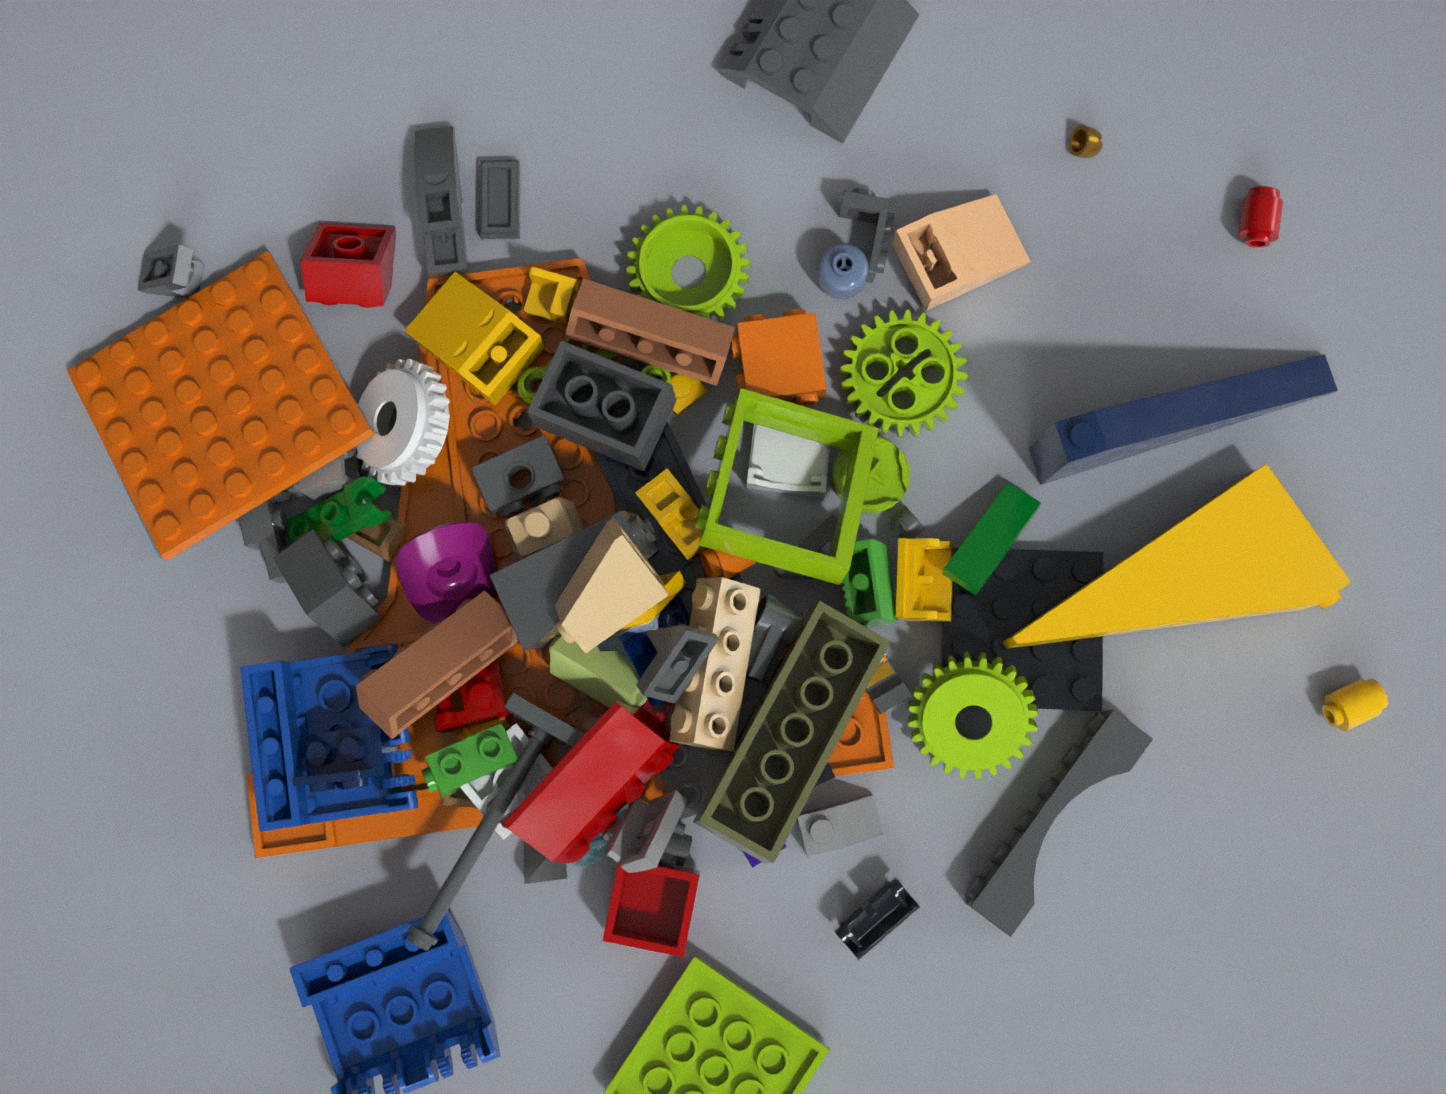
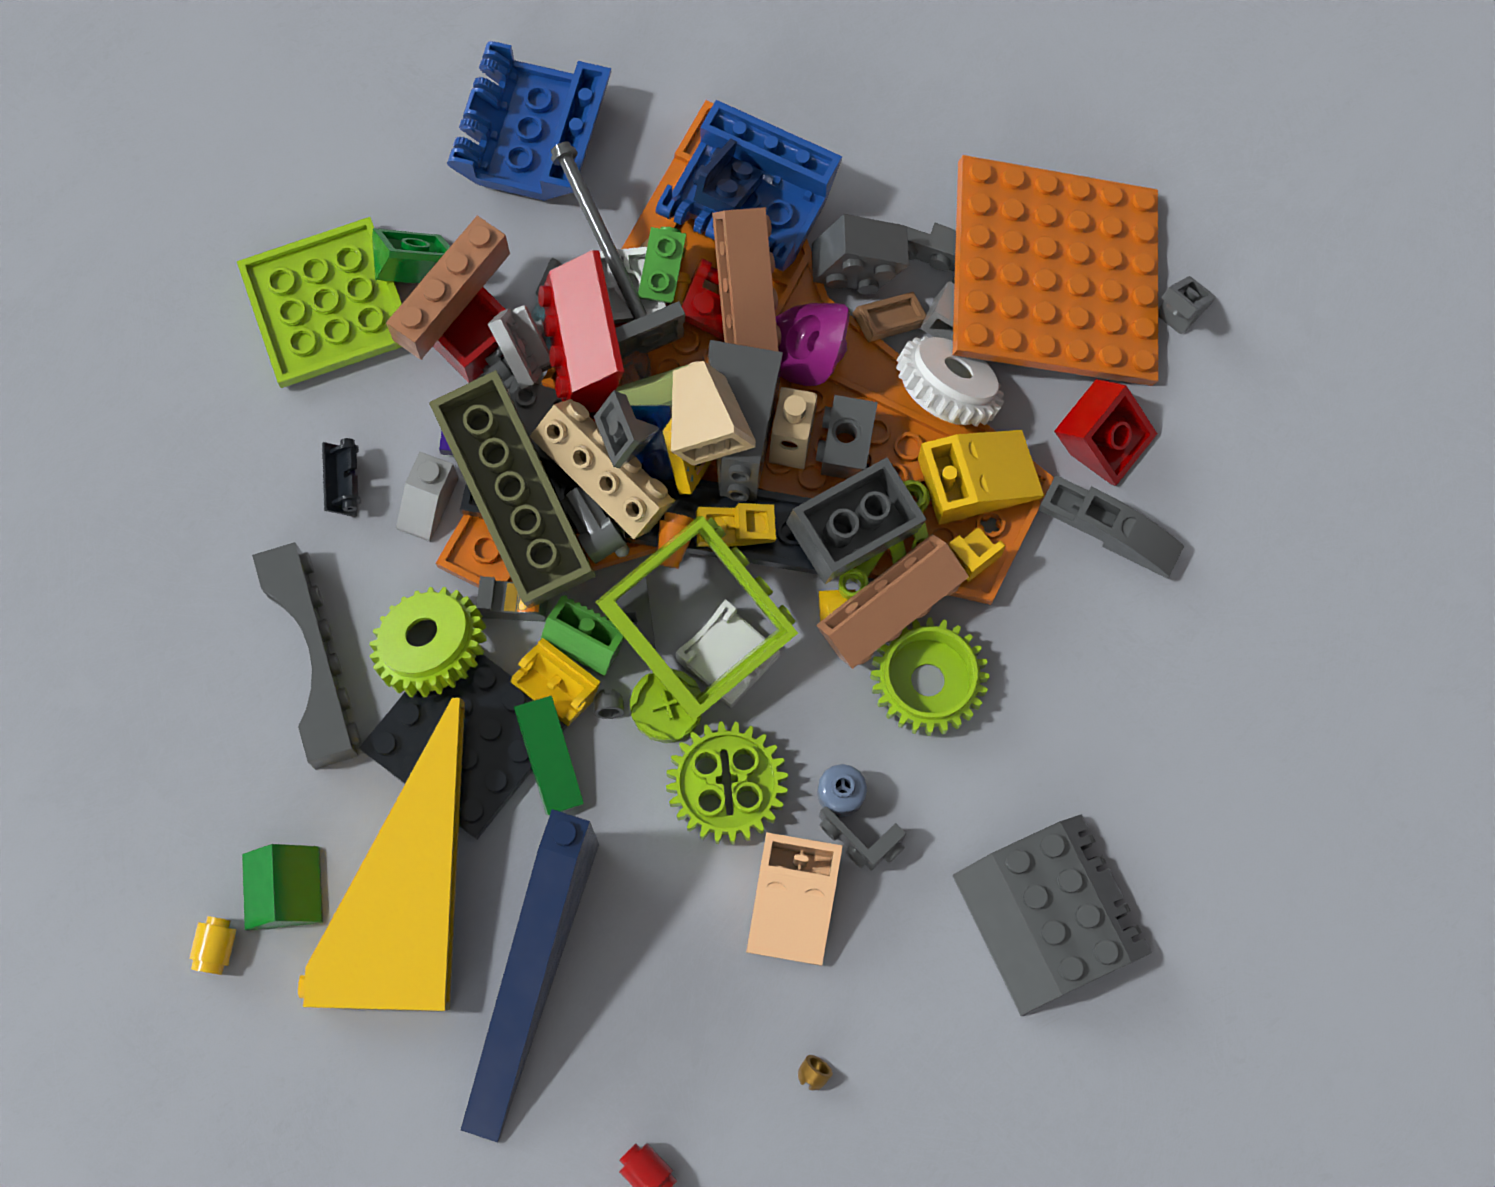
camera: 120 degrees right, 10 degrees down
green plate [286,476,392,545] -> none
dark grey tile [480,160,520,239] -> none
orange brick [731,309,827,406] -> none
none -> green slope [242,844,323,931]
none -> green slope [372,228,450,284]
none -> nougat brick [386,215,510,360]

